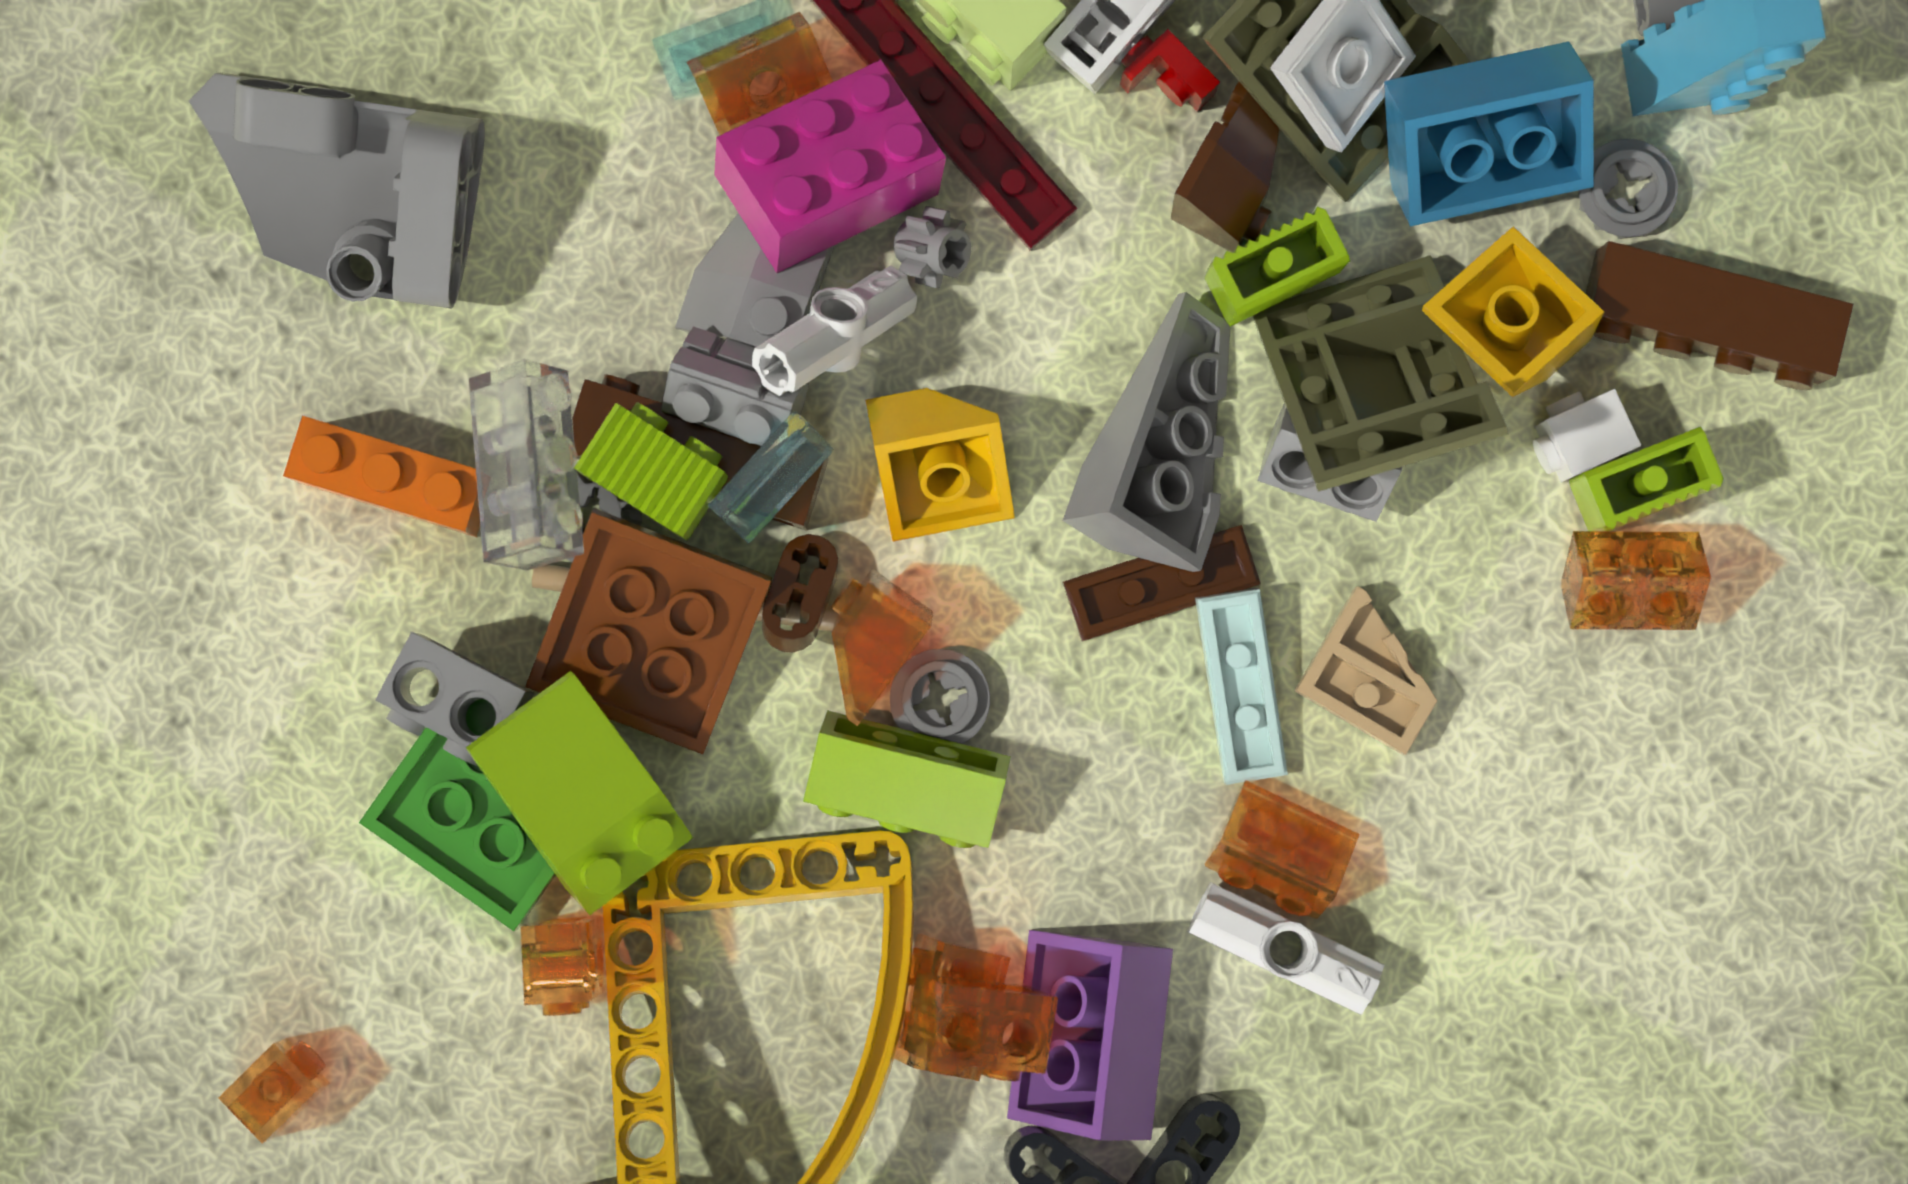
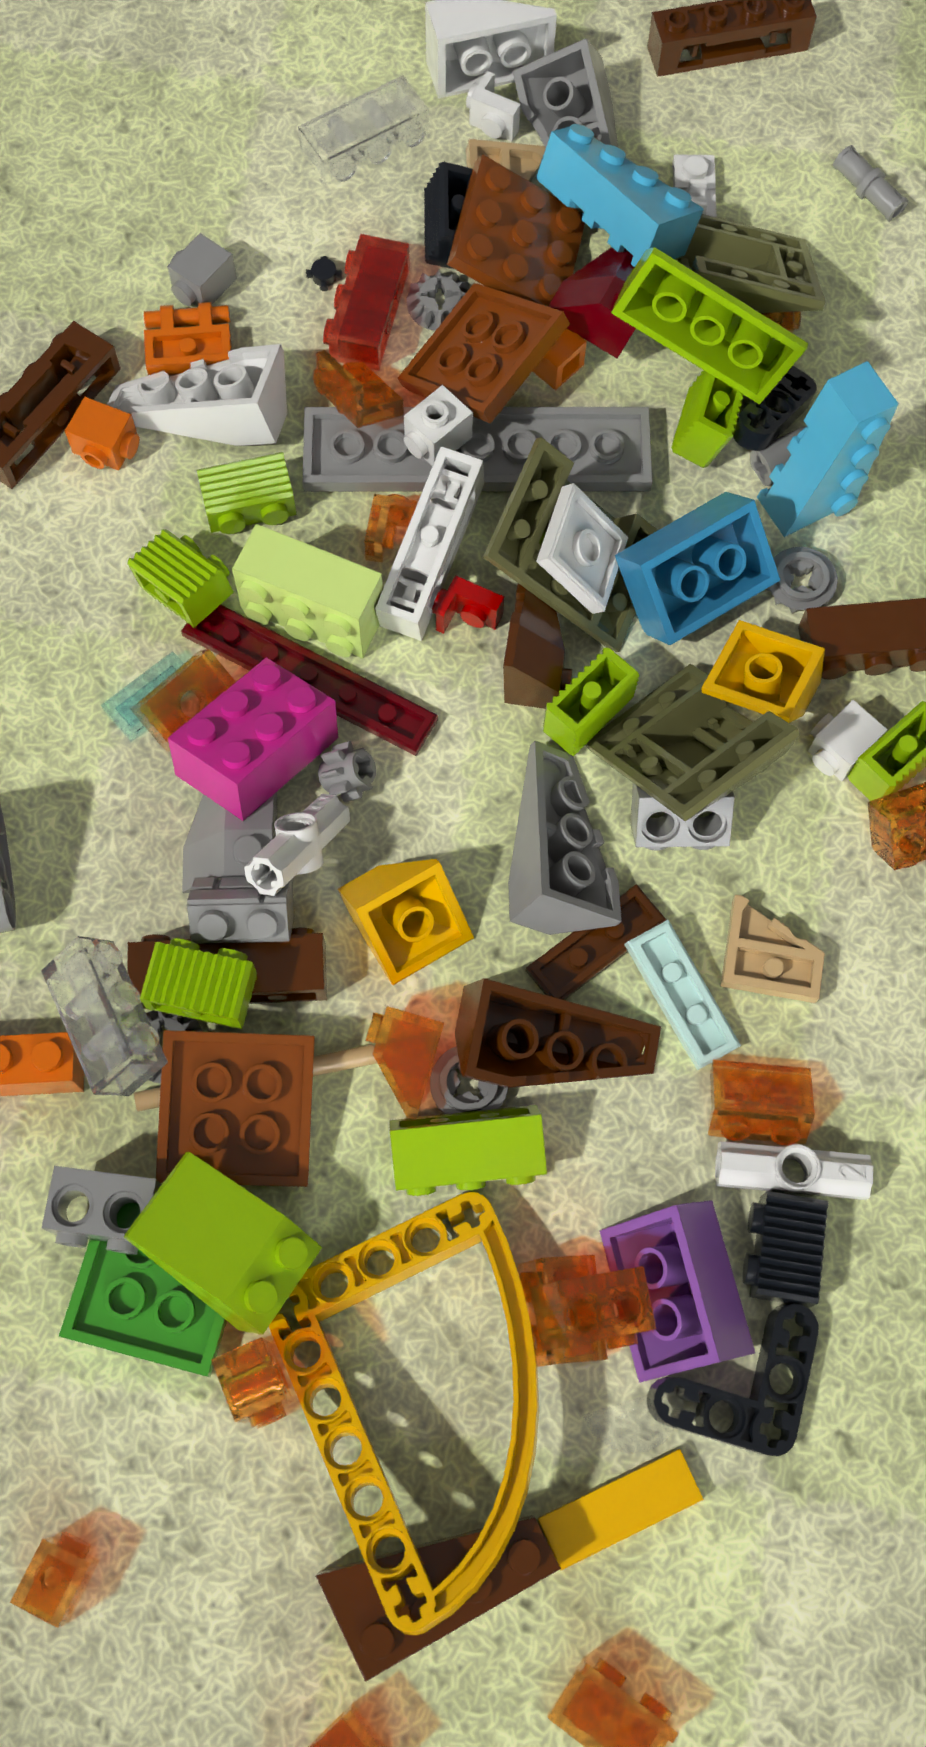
camera: 20 degrees left, 15 degrees down
clear light blue tile [708,410,834,544] -> none
reddish brown beam [762,534,838,653] -> none
none -> reddish brown wedge [455,978,661,1088]
none -> black brick [742,1191,828,1307]

